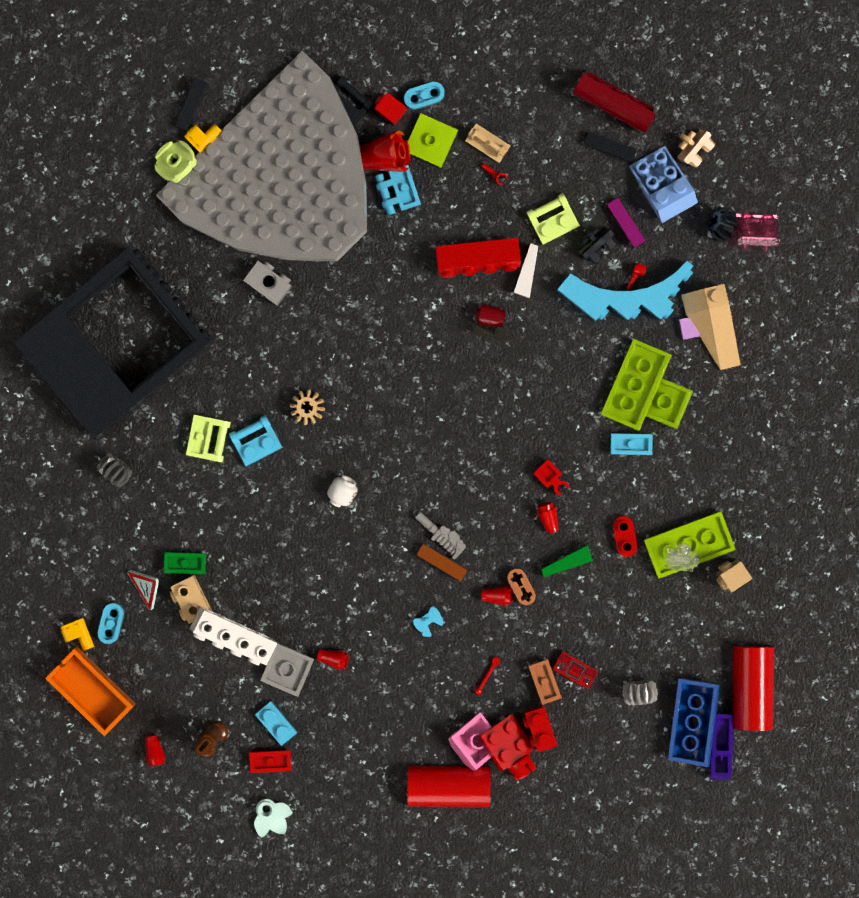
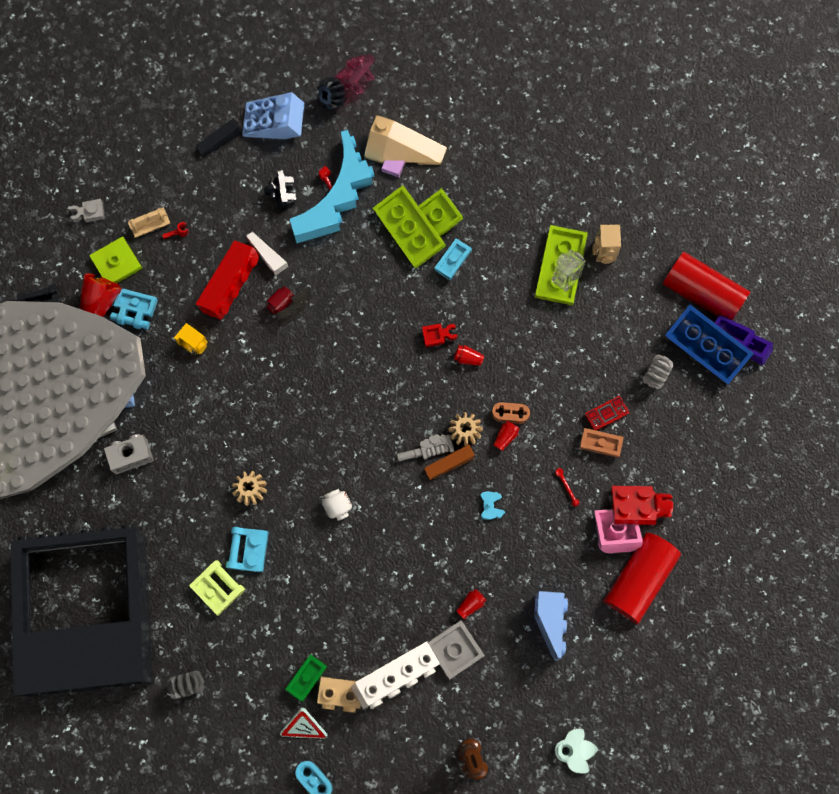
camera: 55 degrees left, 15 degrees down
red plate [249,750,292,773] -> none
medium azure plate [255,701,297,746] -> none
red brick [374,92,407,126] -> none
medium azure plate [404,82,444,110] -> none
red brick [522,705,558,753] -> none
yellowish green plate [526,193,580,245] -> none
green piece [541,545,593,577] -> none
dark red brick [573,70,658,134] -> none
magenta piece [607,198,646,249] -> none
red plate [613,516,637,557] -> none
tan hips [677,129,715,167] -> none
none -> light grey plate [69,199,105,222]
none -> yellow brick [174,323,208,354]
none -> tan gear [448,412,483,446]
none -> light blue slope [534,591,568,661]

